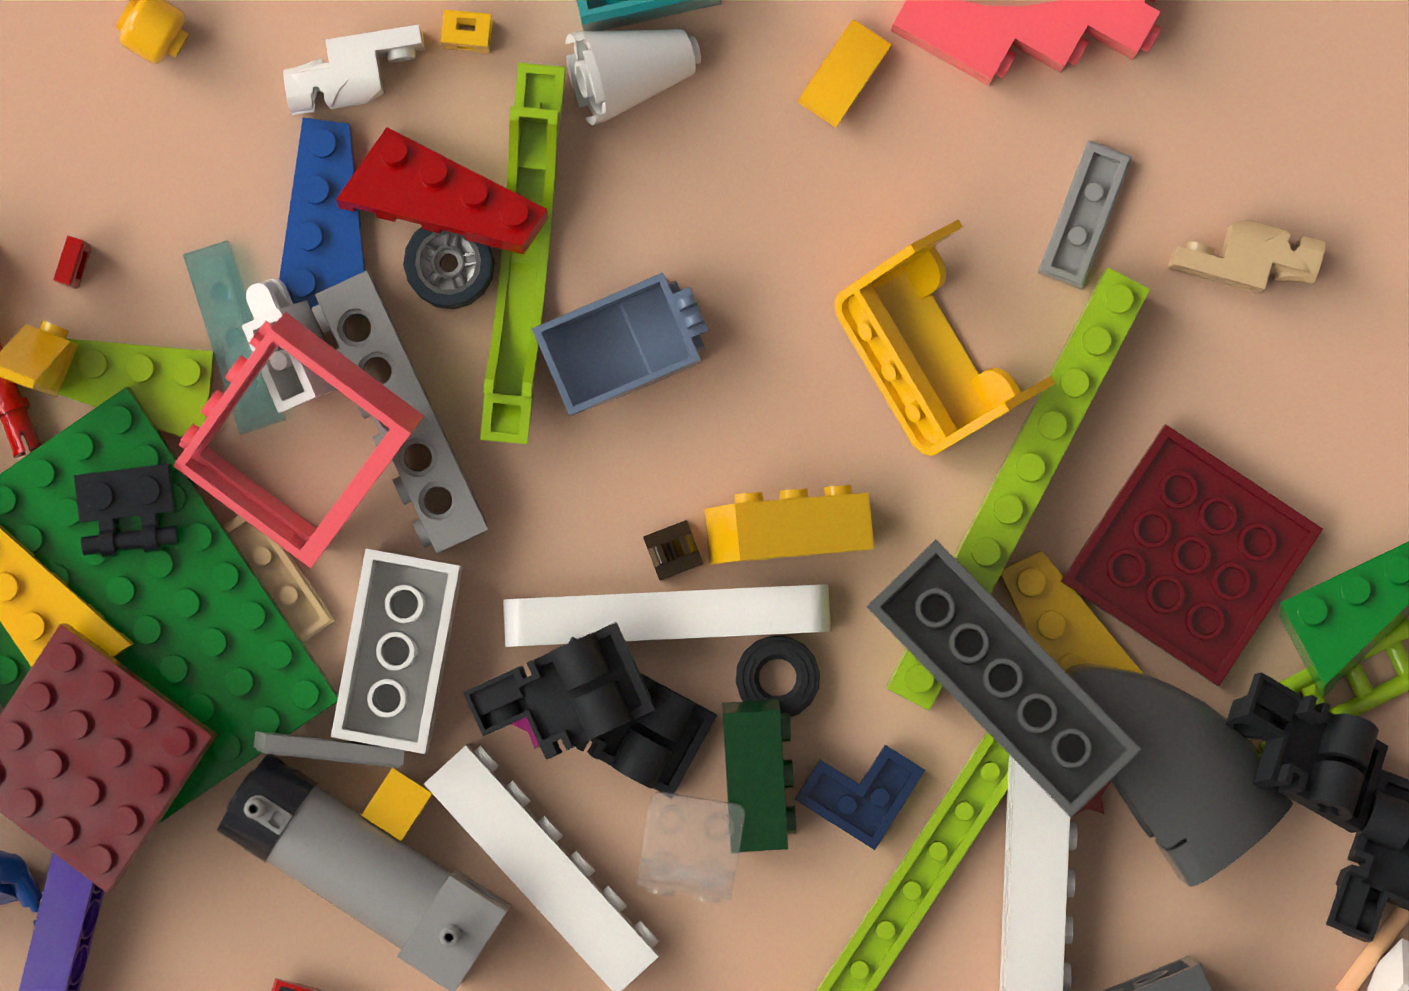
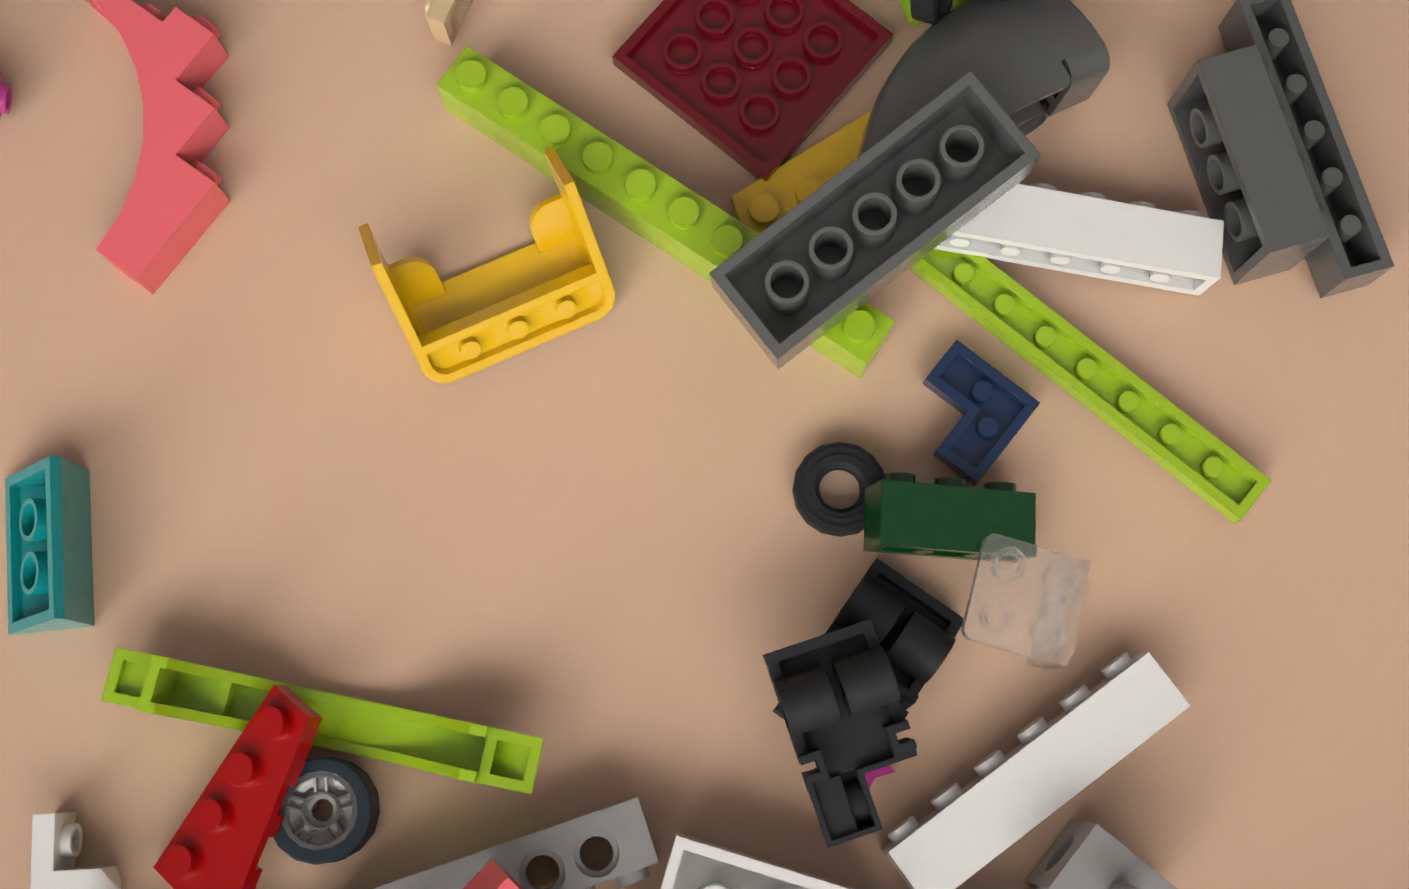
camera: 85 degrees left, 10 degrees down
yellow piece [441,9,494,54] -> none
white beam [503,584,831,647] -> none
sand blue piece [532,273,709,416] -> none
white cone [566,29,701,126] -> none
dark brown tile [643,520,703,581] -> none
yellow wedge [704,485,874,565] -> none
yellow slope [797,19,892,128] -> none
light grey tile [1037,140,1132,289] -> none

